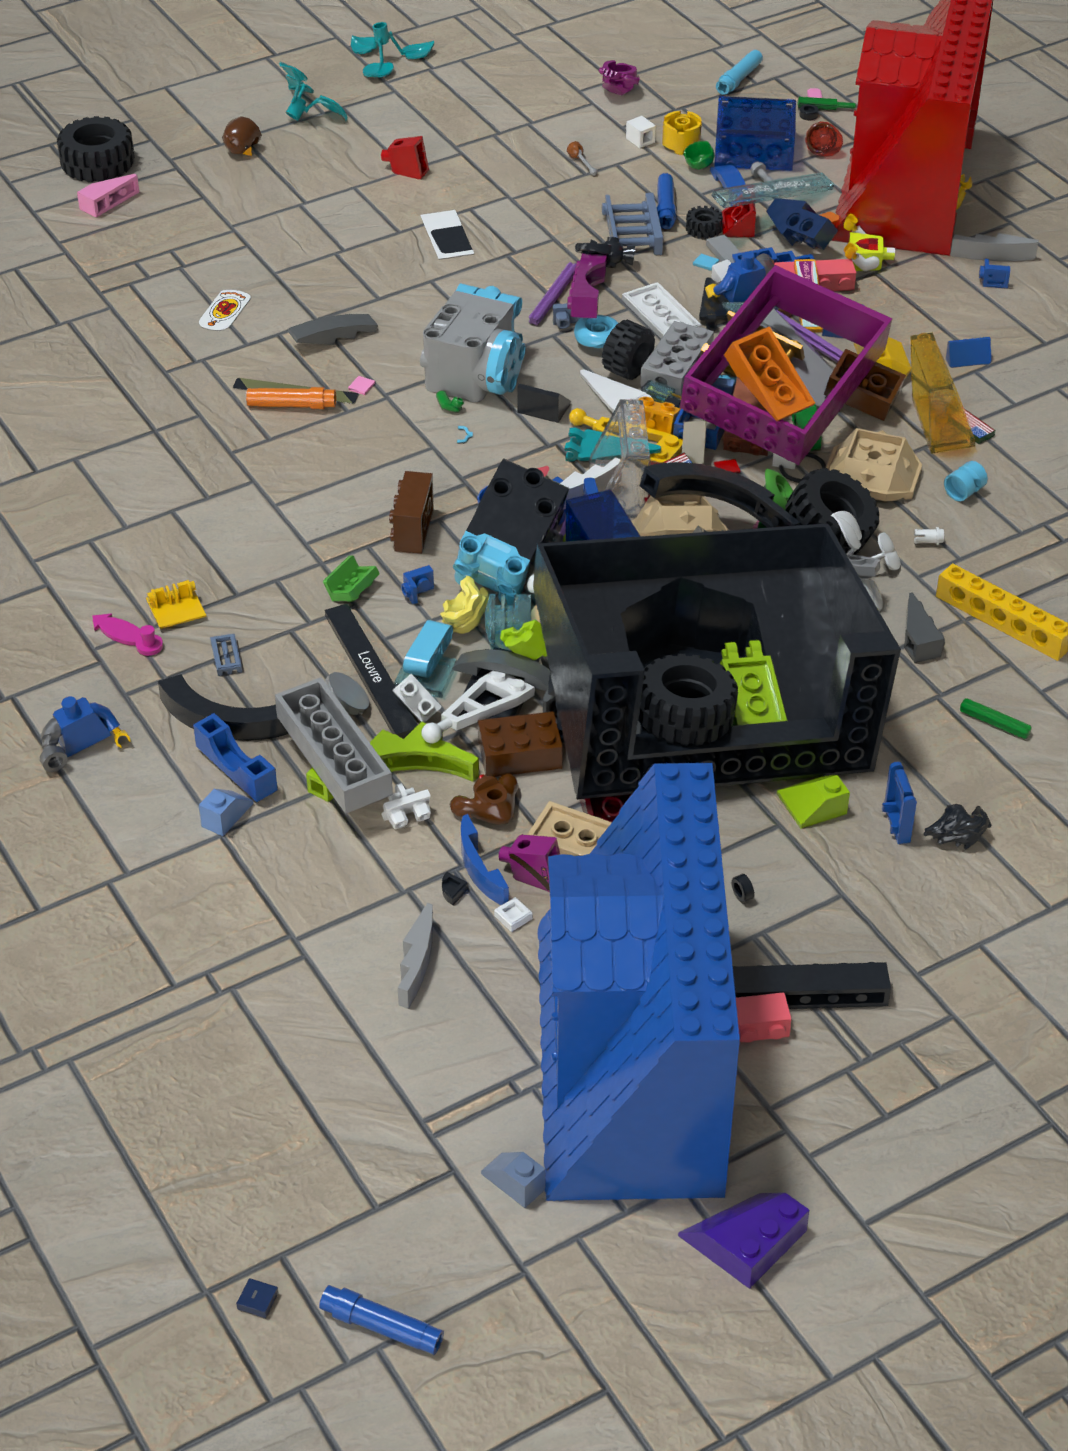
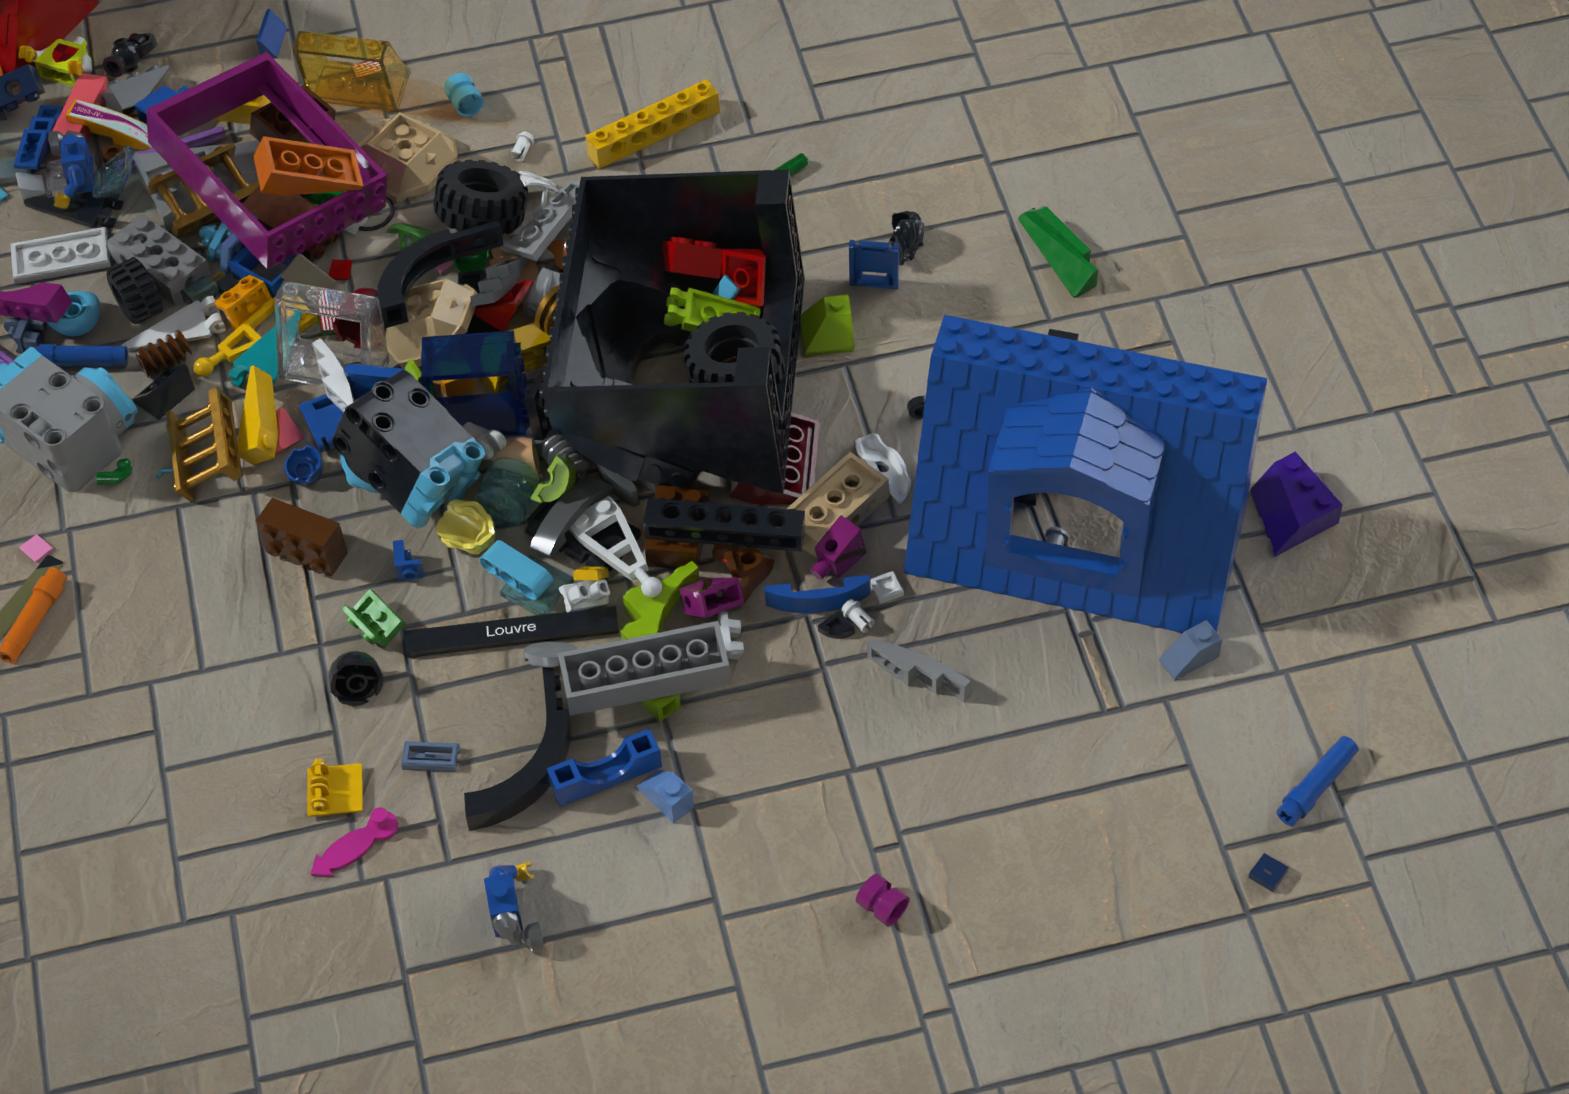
camera: 70 degrees left, 10 degrees up
none -> blue piece [26,344,129,367]
none -> dark grey slope [102,65,169,115]
none -> black piece [103,33,157,77]
none -> reddish brown piece [136,330,192,378]
none -> pearl gold fence [166,387,242,502]
none -> yellow slope [237,365,278,465]
none -> black cylinder [328,651,383,706]
none -> yellow tile [573,566,609,581]
none -> black brick [643,498,806,552]
none -> red slope [662,237,723,279]
none -> magenta torso [680,577,744,618]
none -> medium azure piece [713,275,740,300]
none -> red slope [721,249,766,307]
none -> white pin [842,599,875,633]
none -> magenta wheel [856,873,910,927]
none -> green wedge [1018,206,1098,298]

